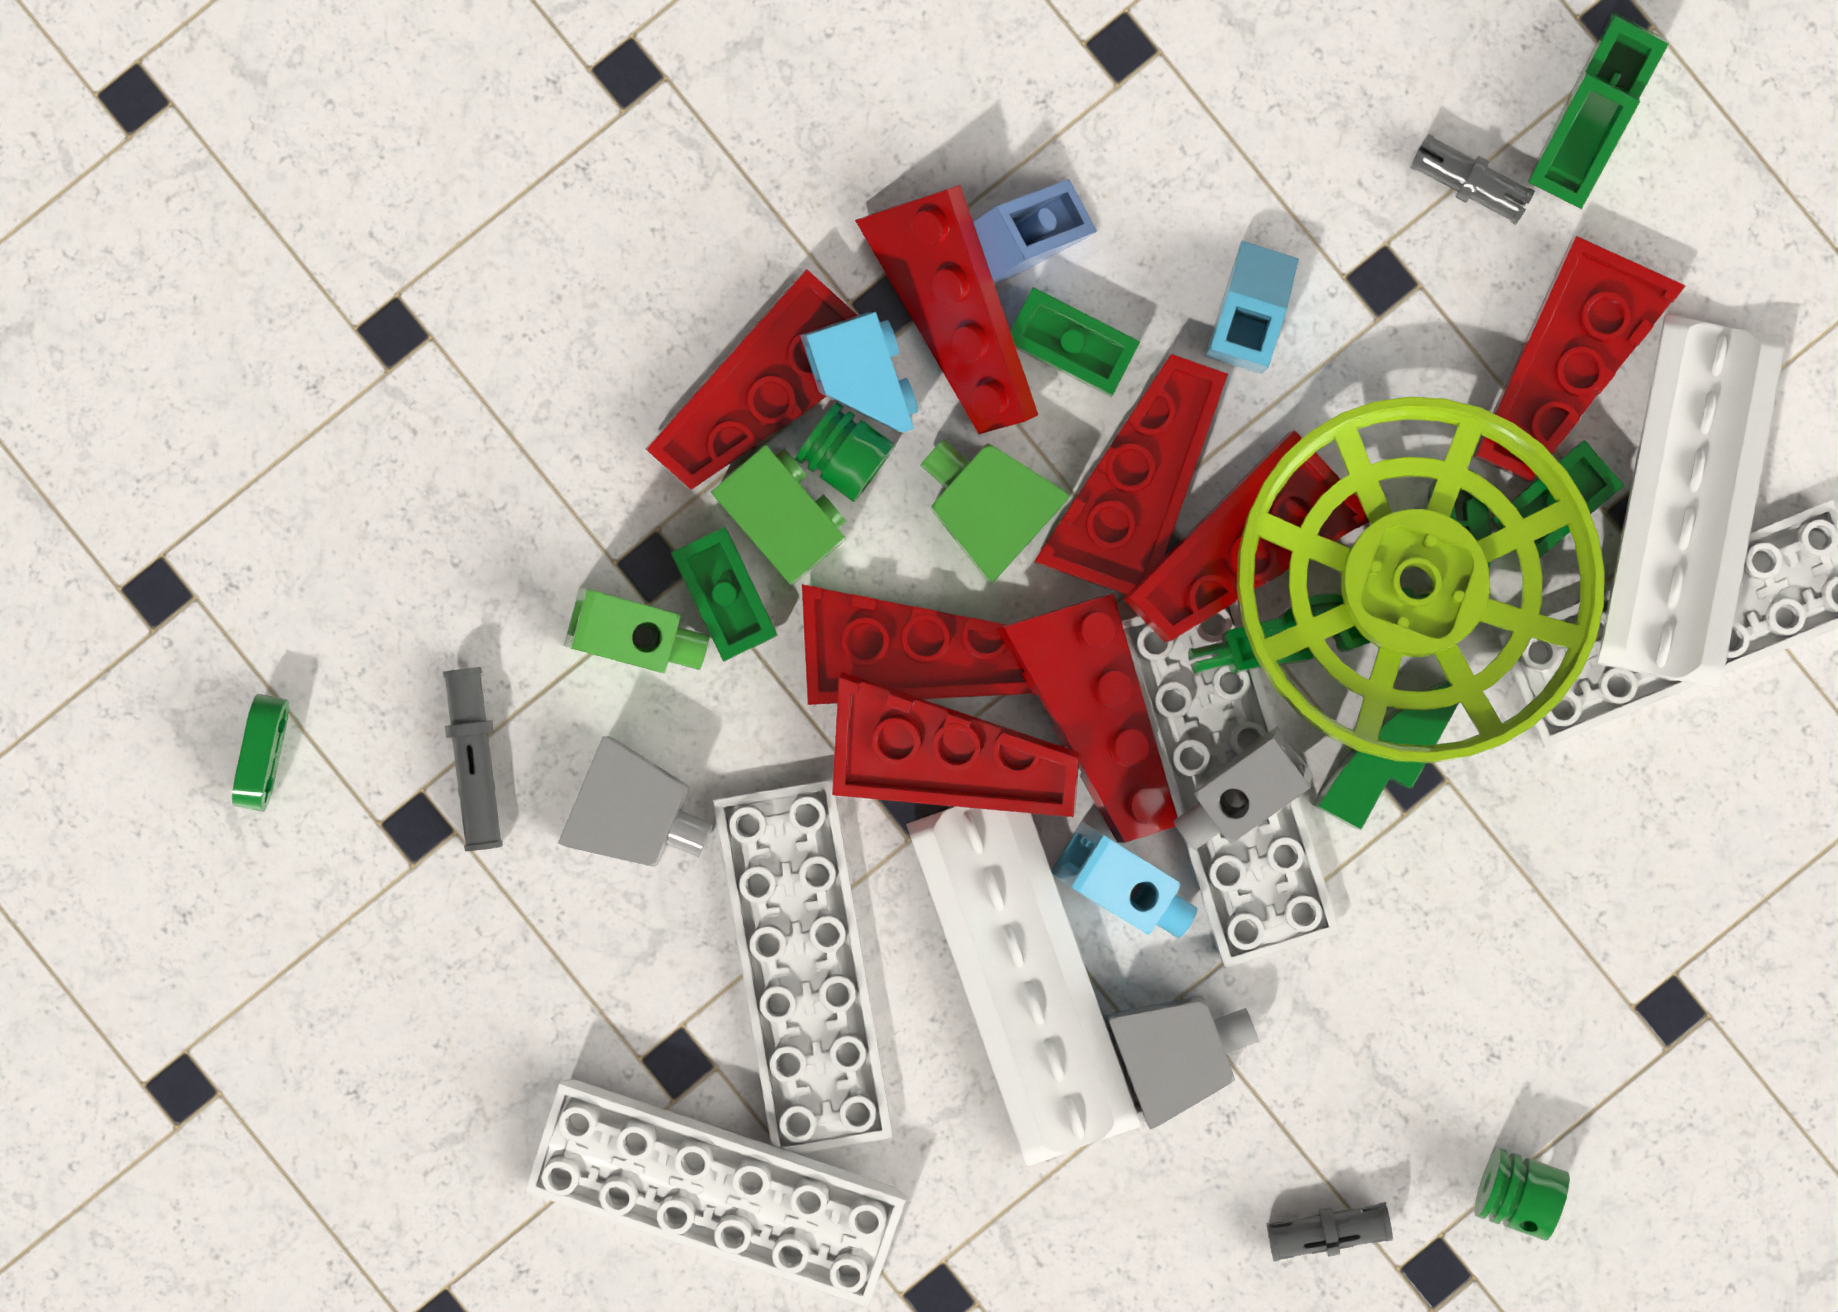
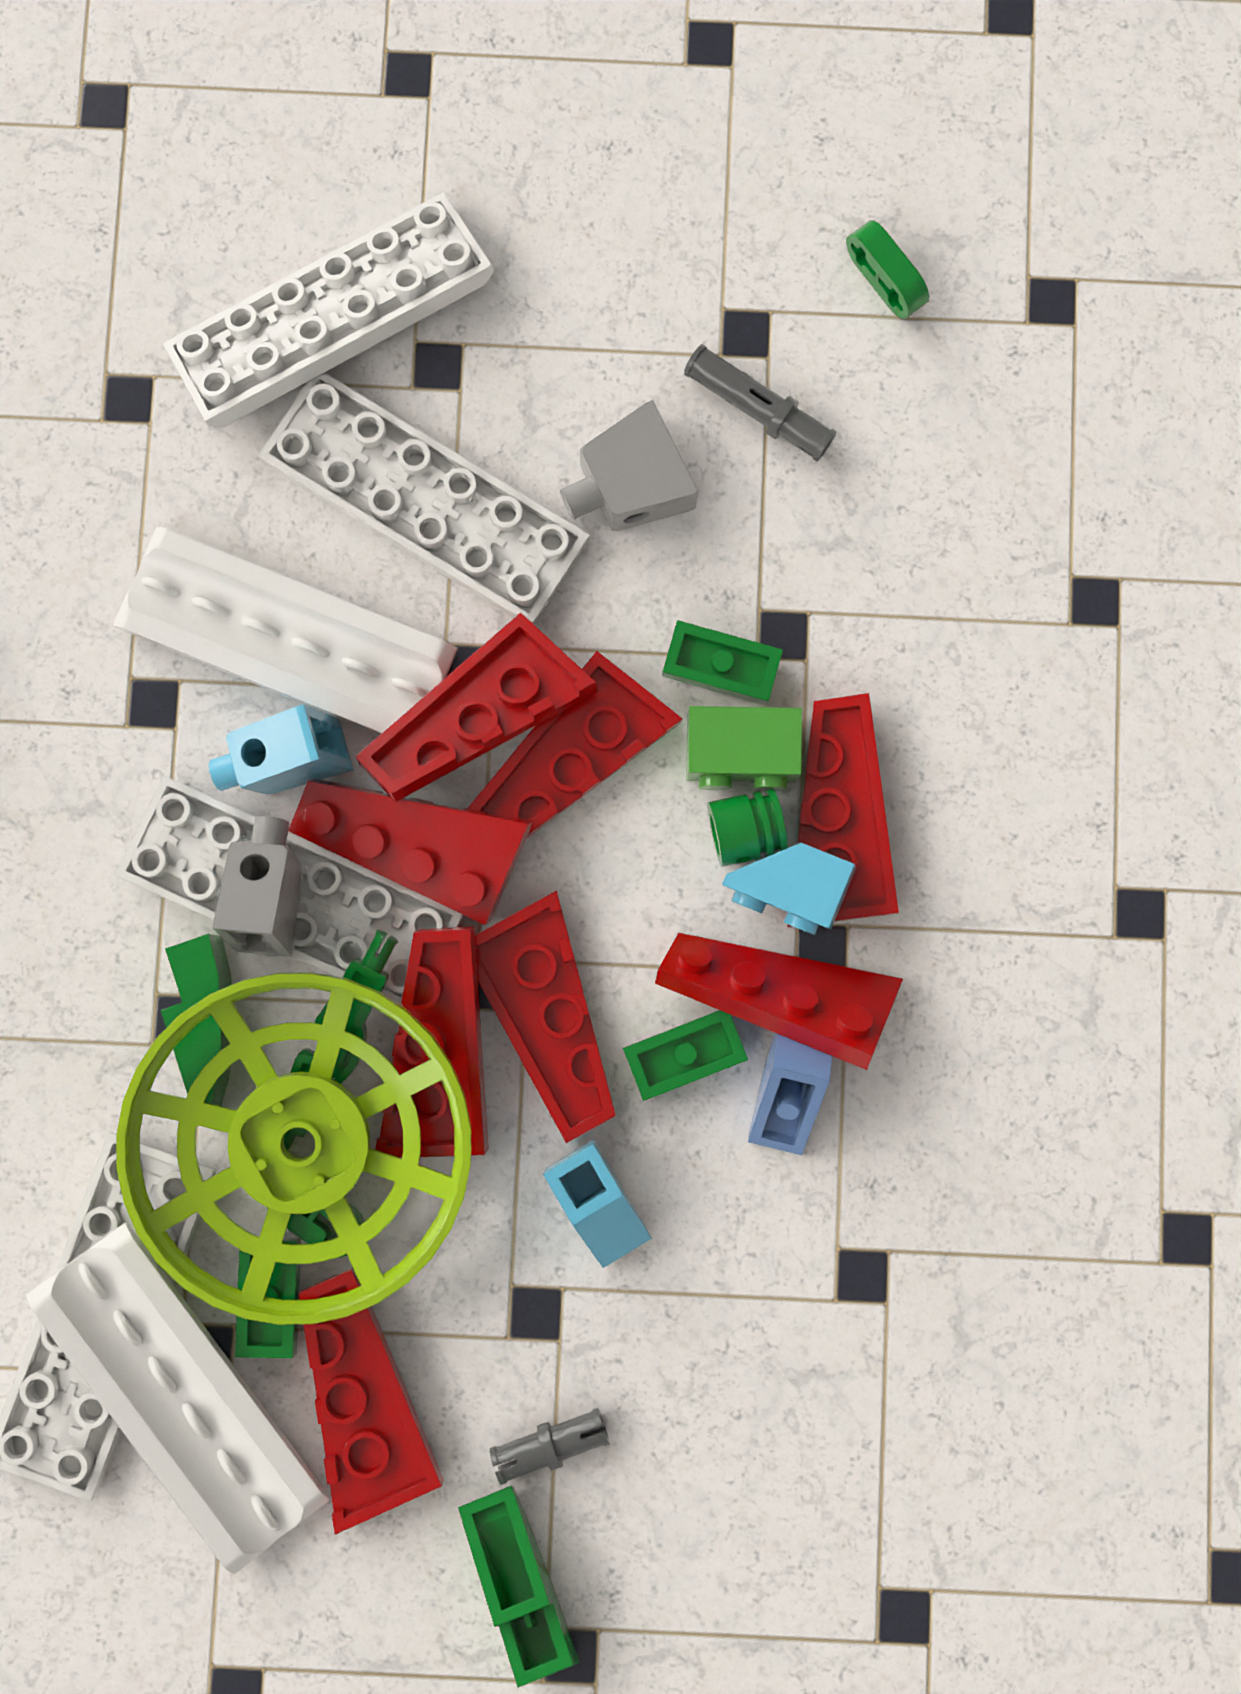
camera: 130 degrees right, 5 degrees down
bright green torso [563,588,709,674] -> none
bright green torso [920,439,1070,585] -> none
light grey torso [1106,996,1259,1129] -> none

